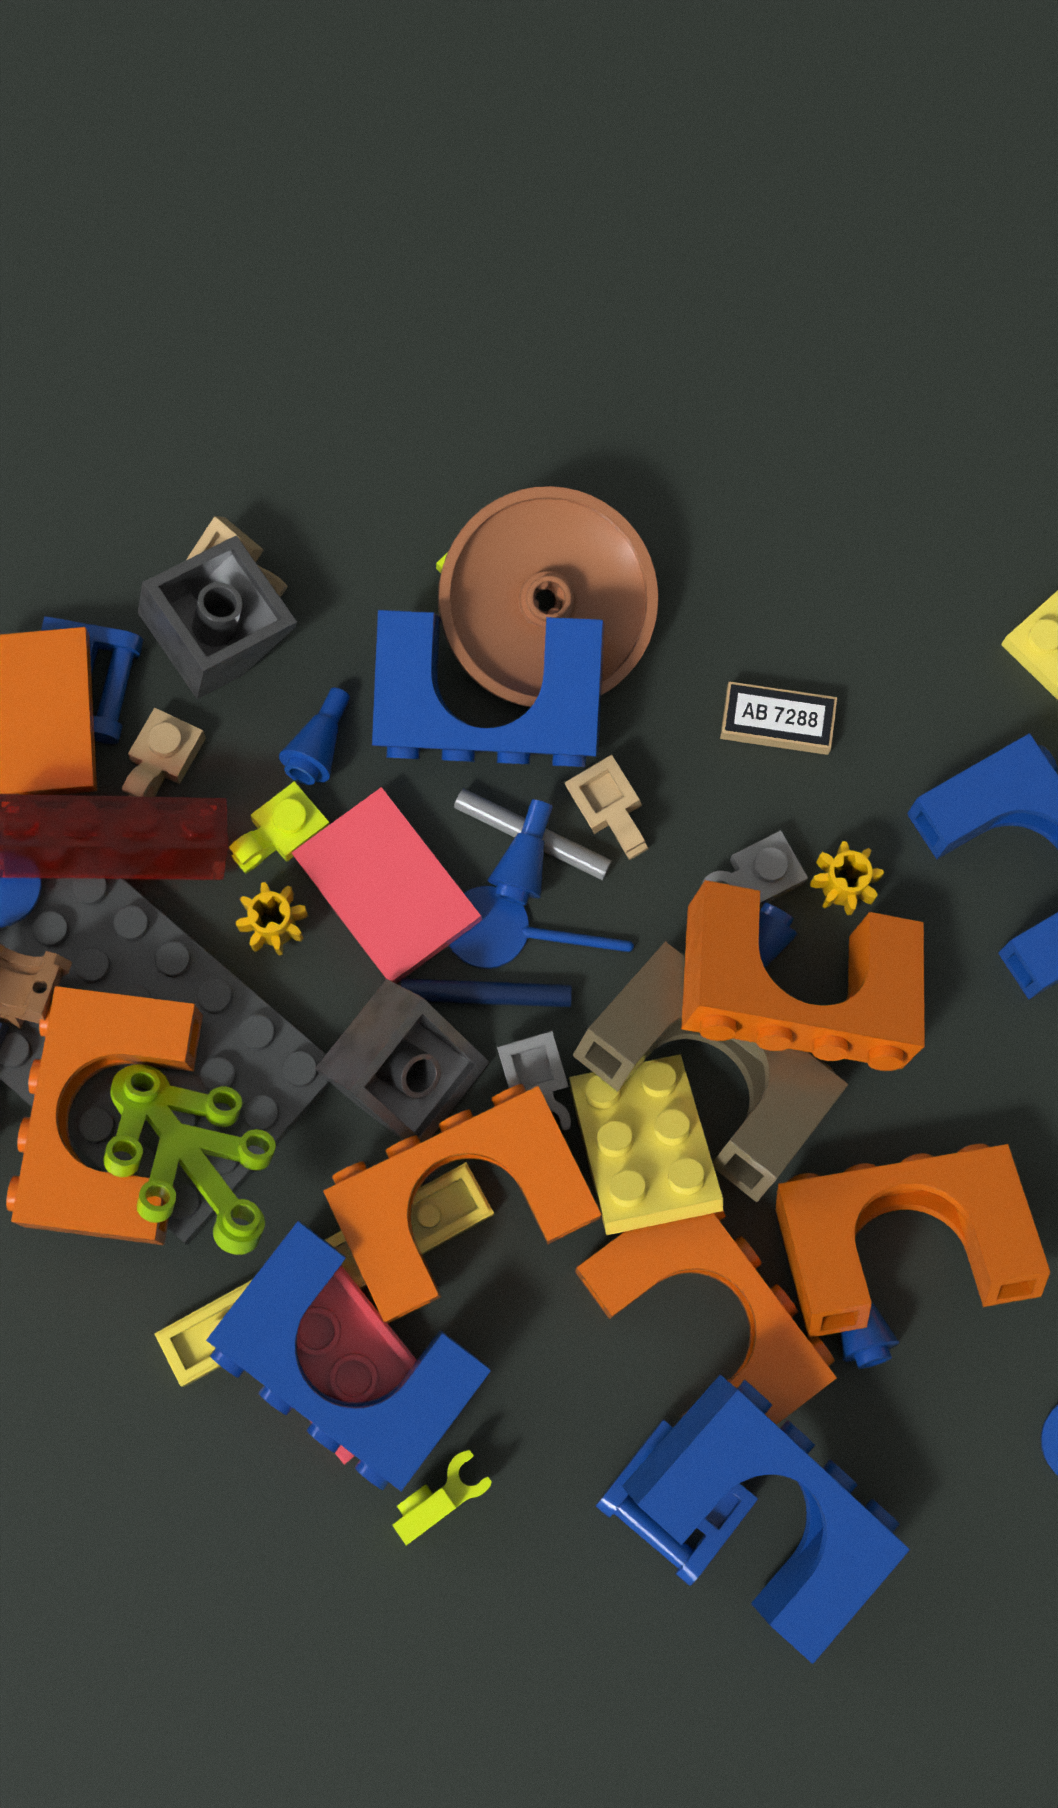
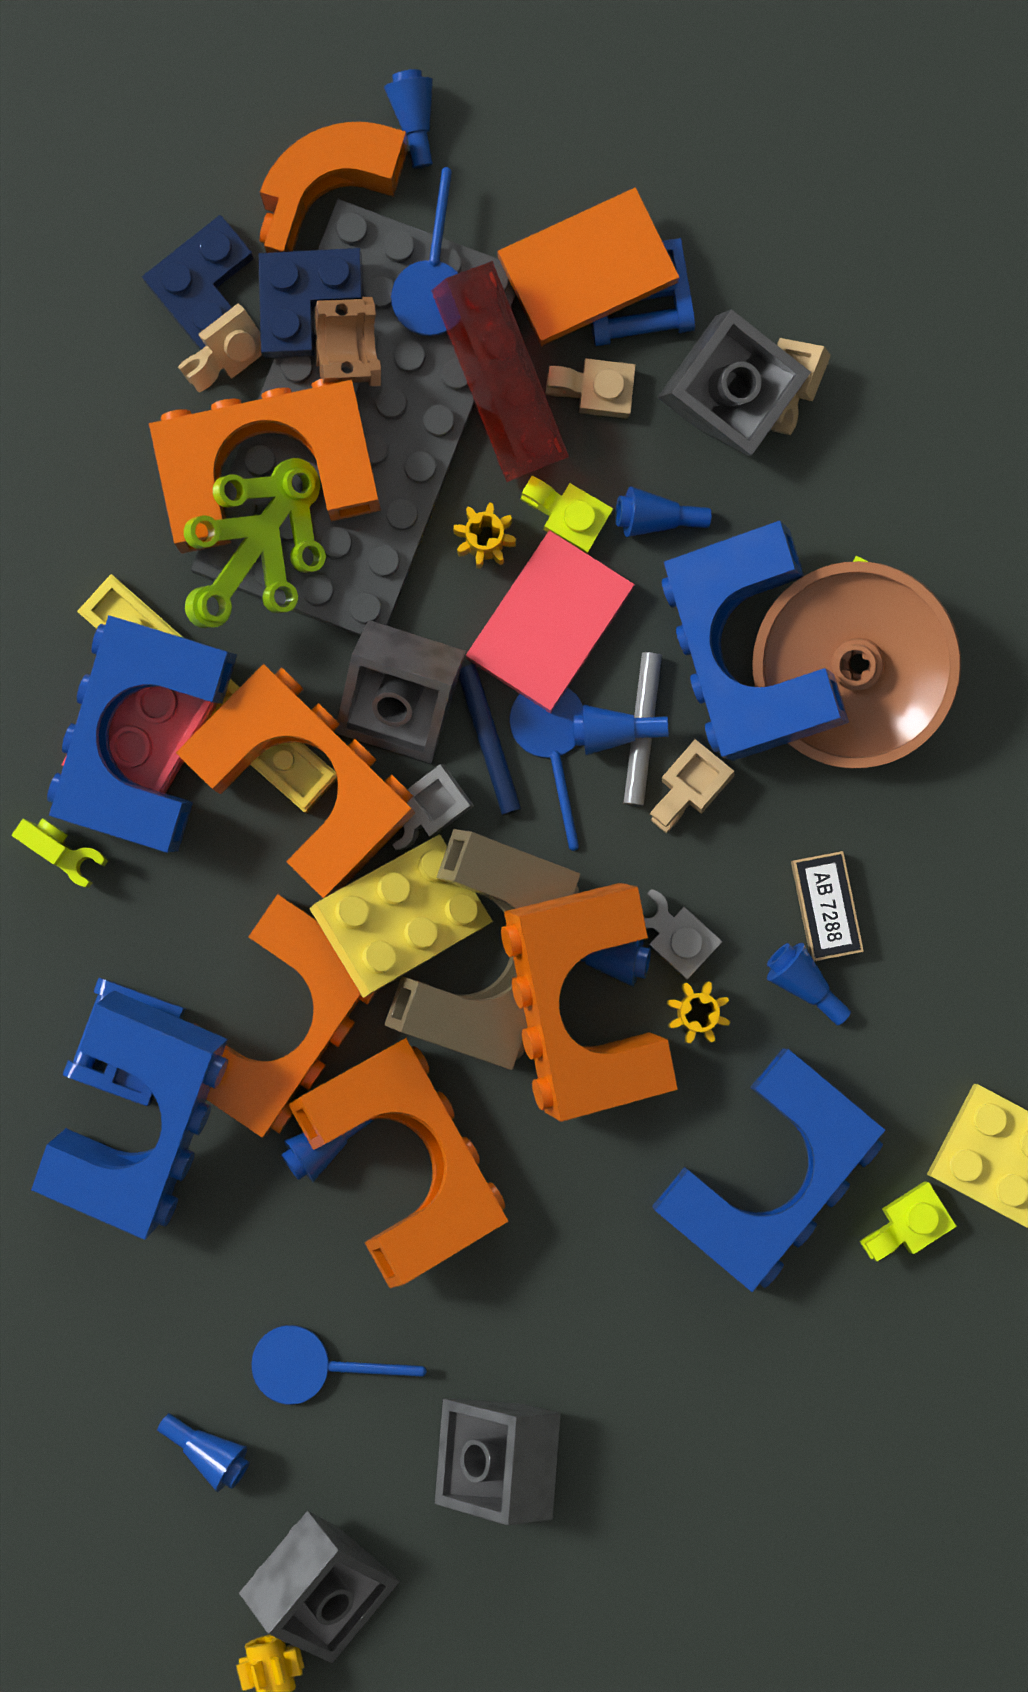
camera: 70 degrees right, 10 degrees up
none -> blue cone [767,943,851,1026]

